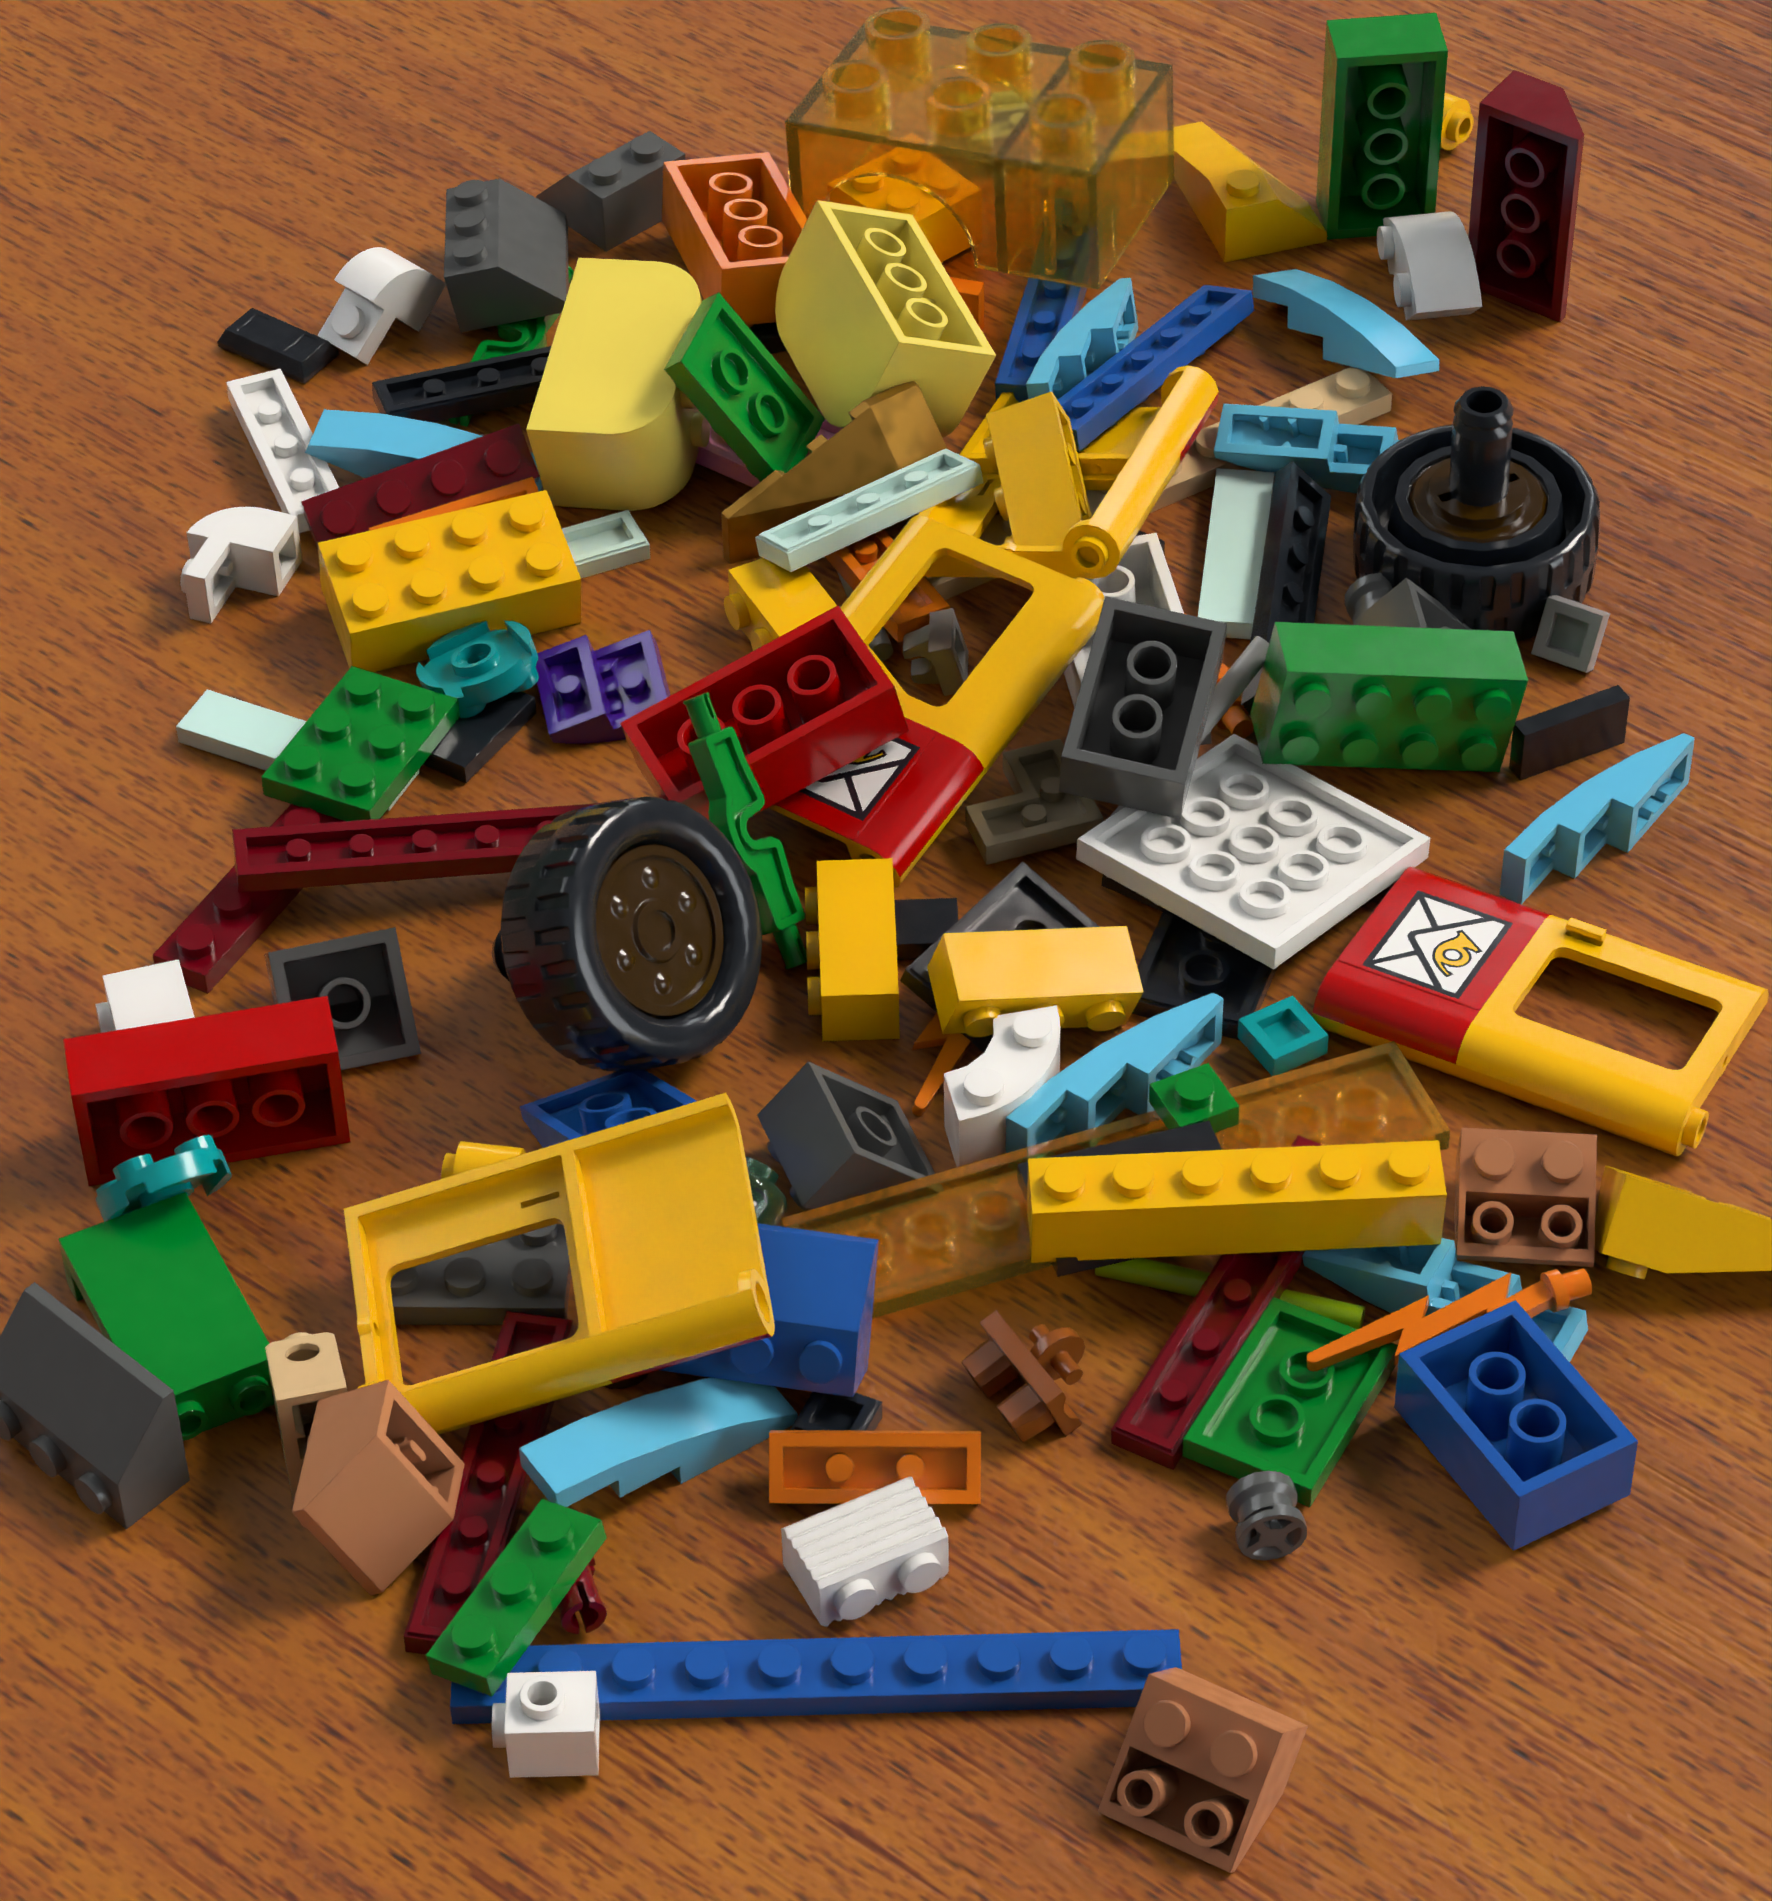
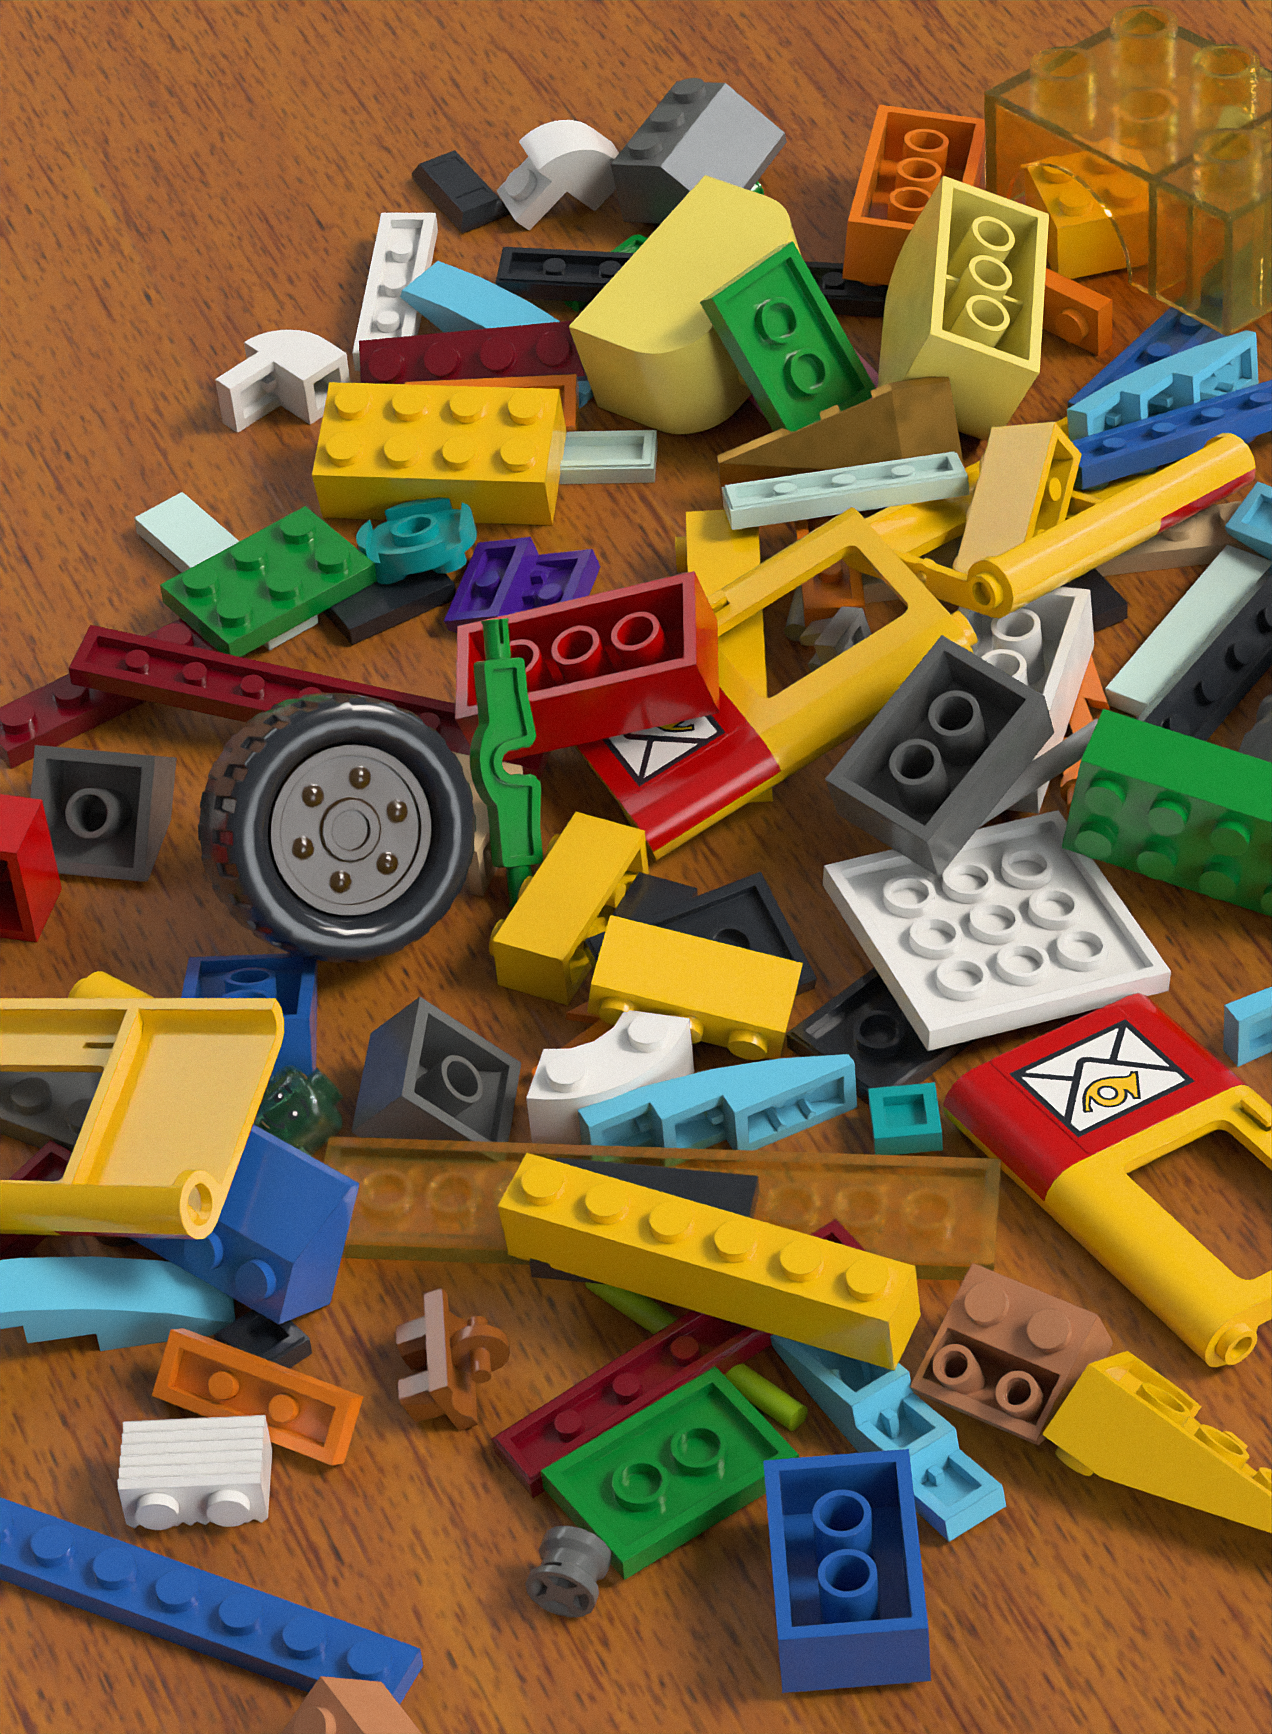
camera: 30 degrees right, 0 degrees up
dark grey slope [536,131,685,252] -> none
dark tan plate [965,739,1104,865] -> none
green plate [1149,1063,1239,1133] -> none
orange piece [1307,1268,1592,1371] -> none

